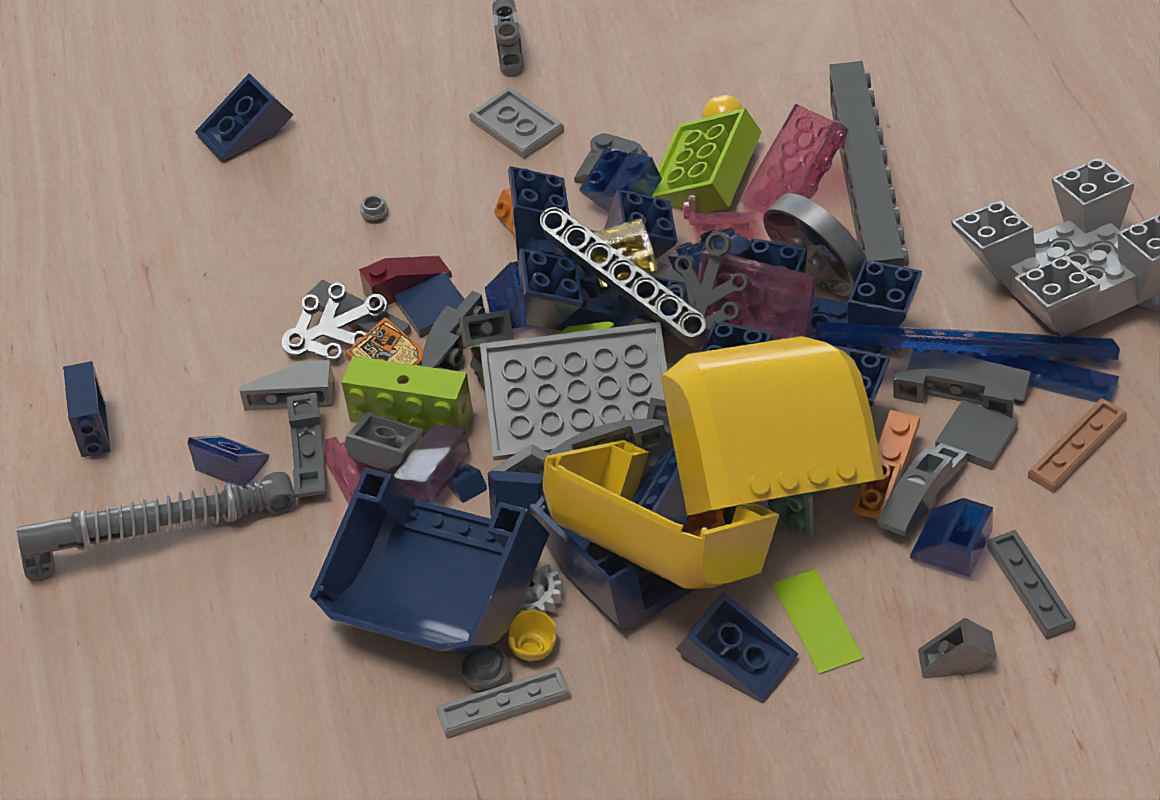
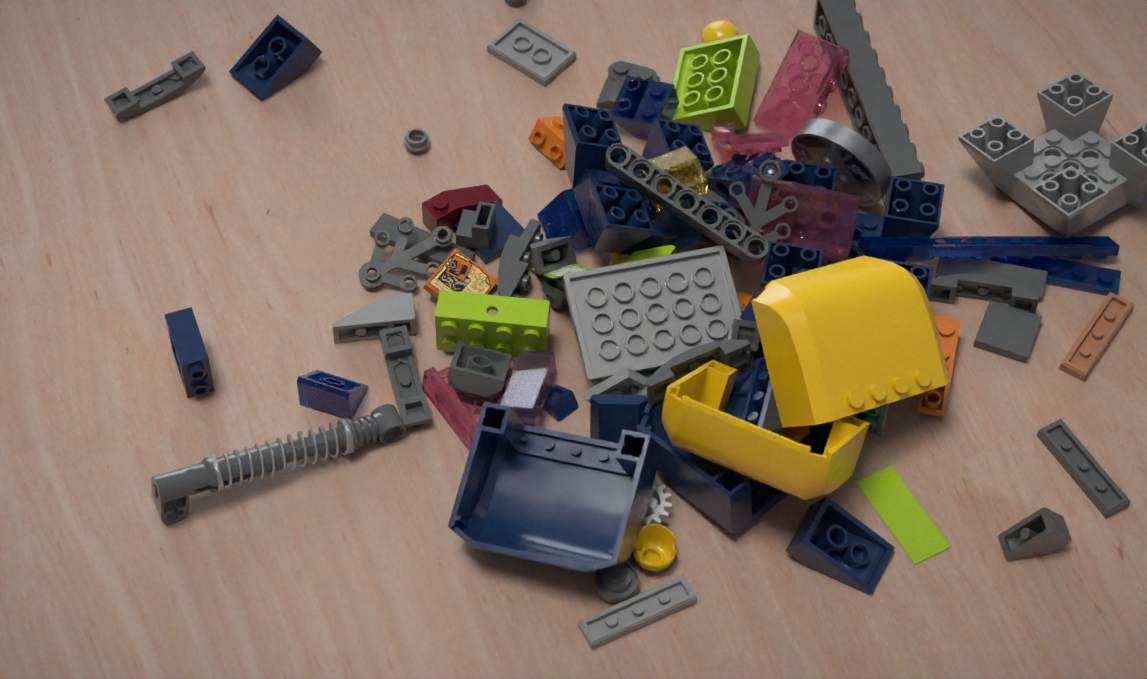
camera: 15 degrees left, 5 degrees up
dark grey slope [877,443,968,536] -> none
clear blue slope [910,498,993,577] -> none
none -> dark grey slope [104,51,206,118]
none -> dark grey piece [456,201,496,251]

